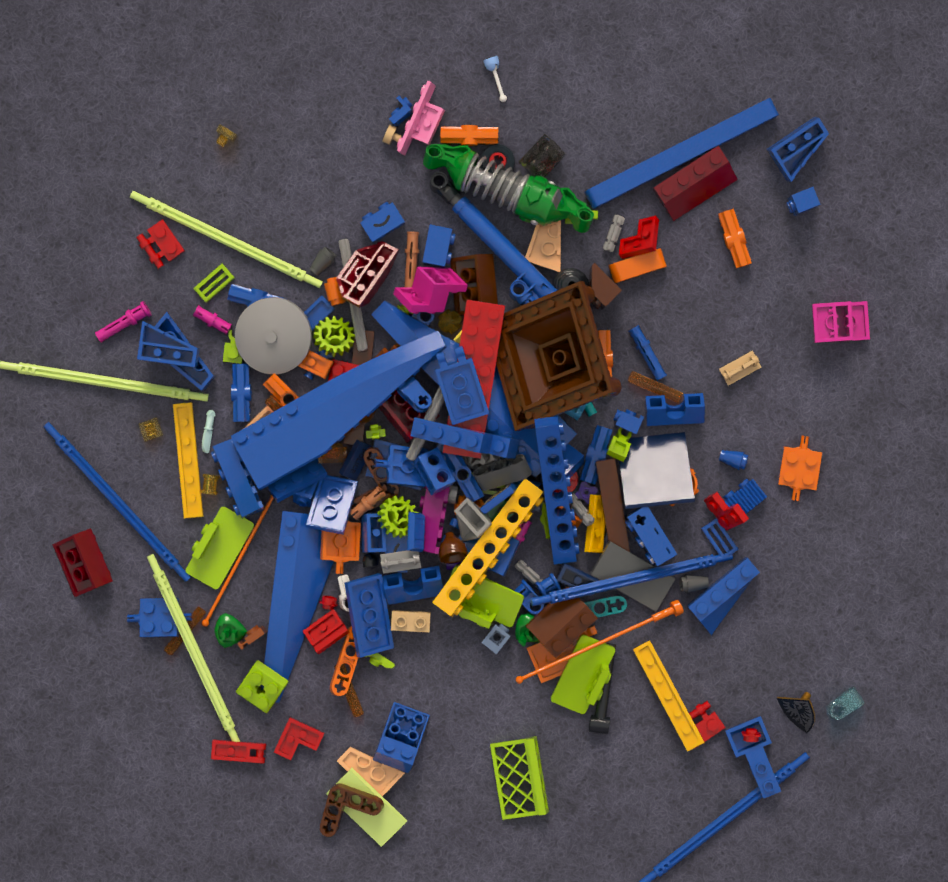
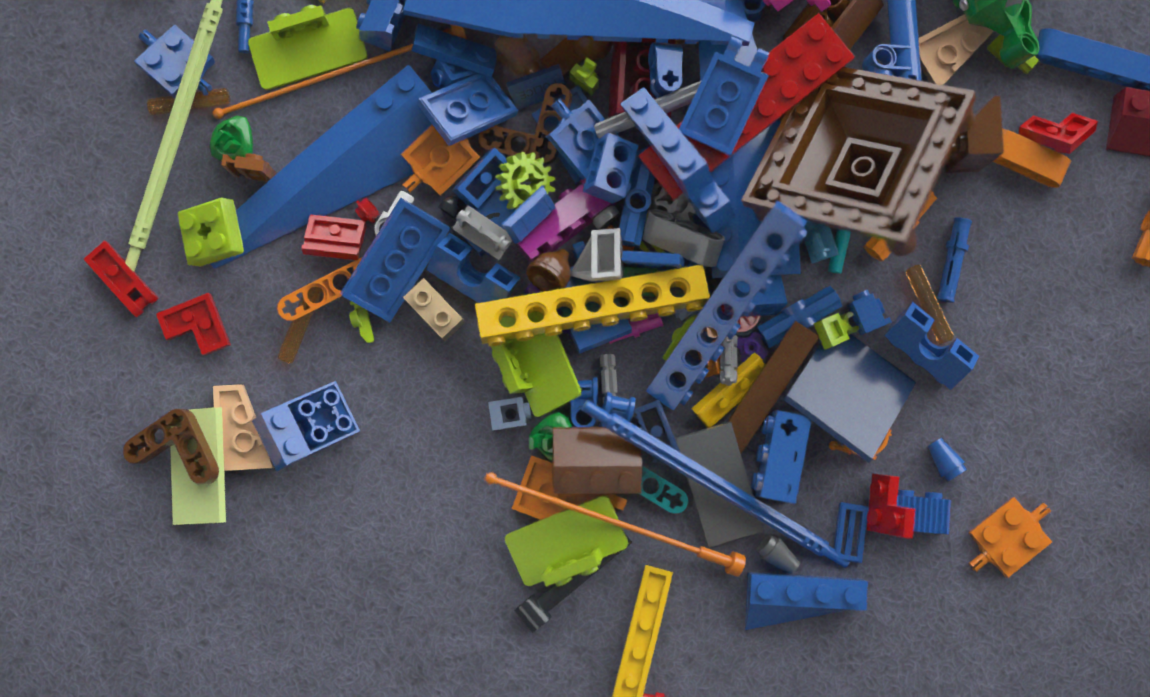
camera: 45 degrees right, 5 degrees down
nougat pin [350,486,386,520] -> none
clear yellow gear [438,309,462,334] -> none
lime fence [490,736,549,820] -> none
light grey axle [603,215,625,252] -> none
tan hinge [719,350,761,386] -> none

